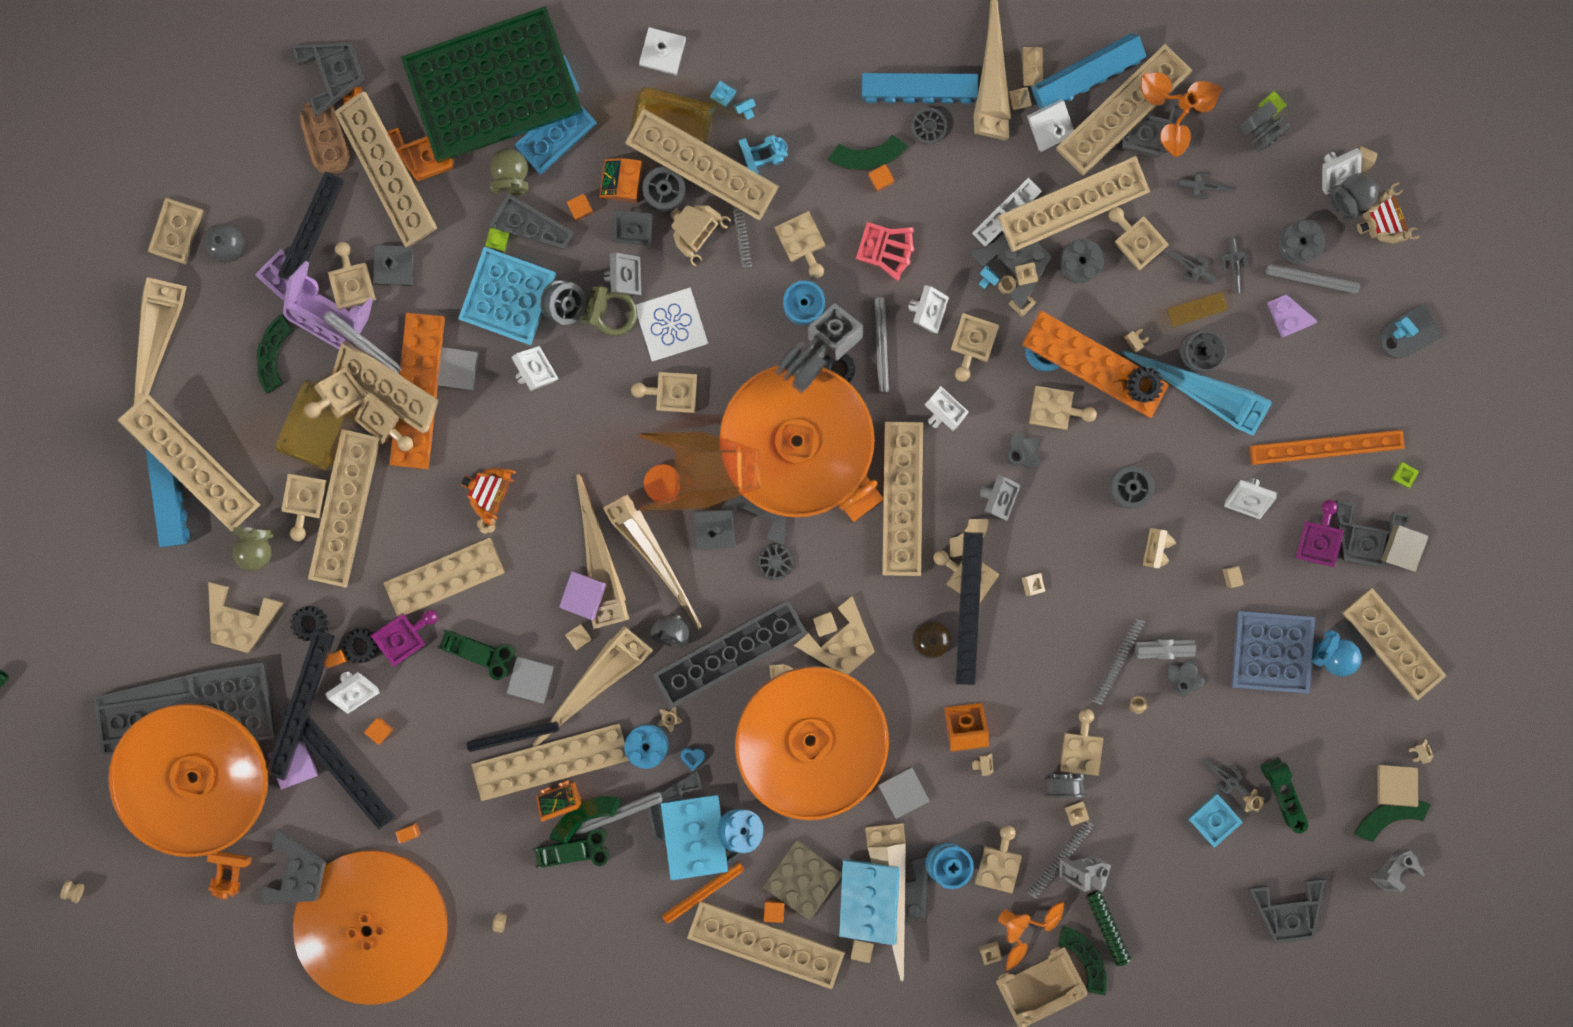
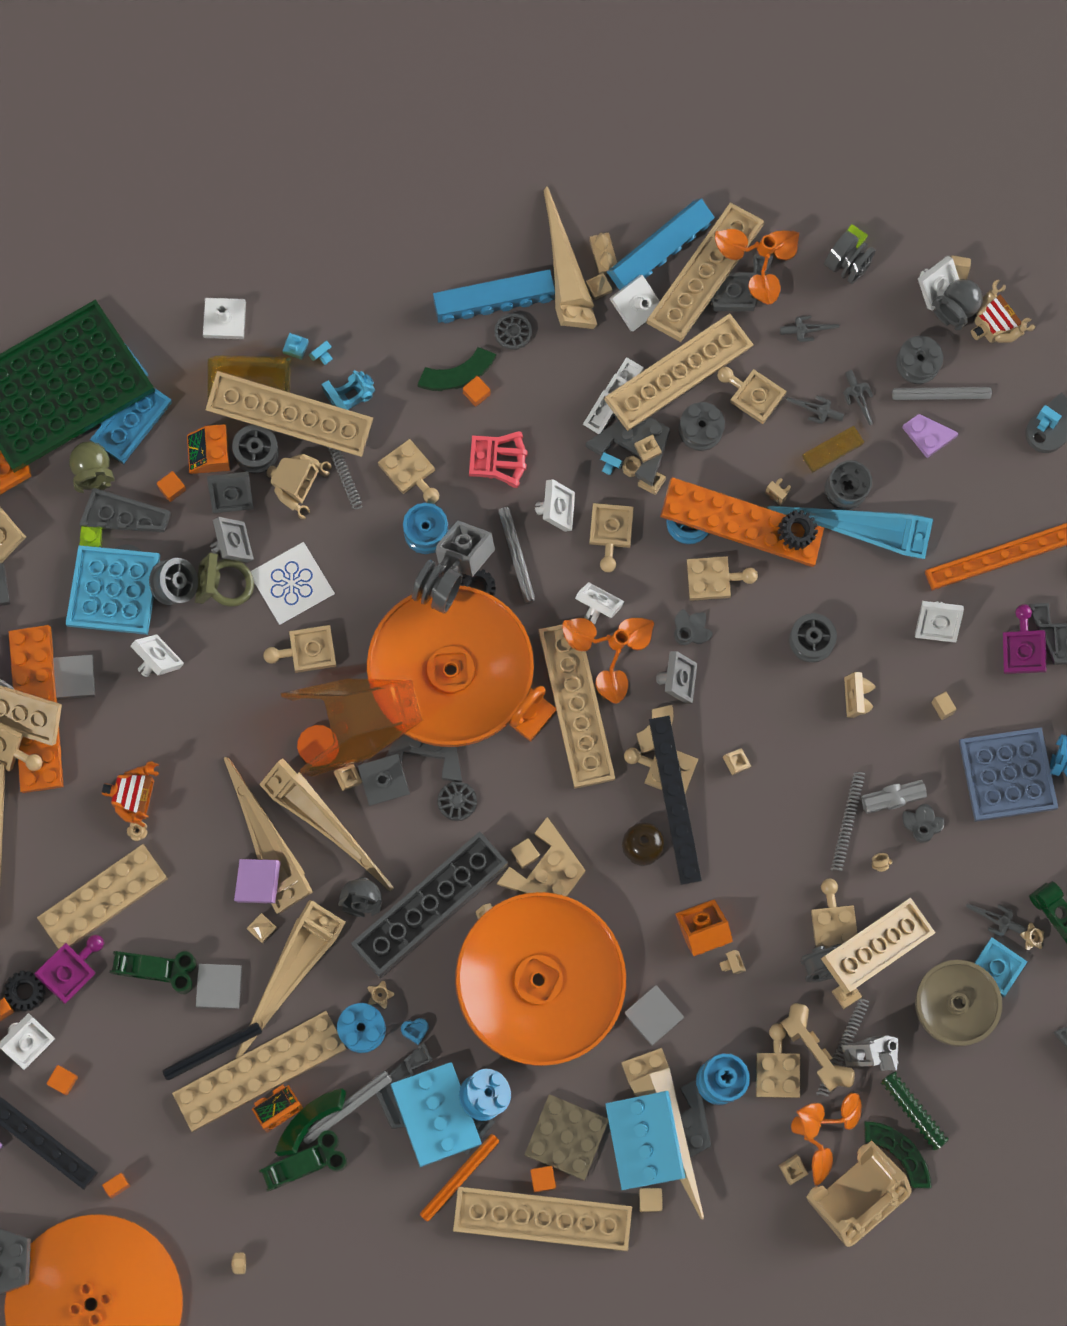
camera: 15 degrees left, 15 degrees down
none -> tan tile [334,764,362,791]
none -> orange plant [562,618,654,704]
none -> tan plate [780,1003,855,1092]
none -> tan plate [821,898,935,995]
none -> dark tan dish [915,960,1002,1047]

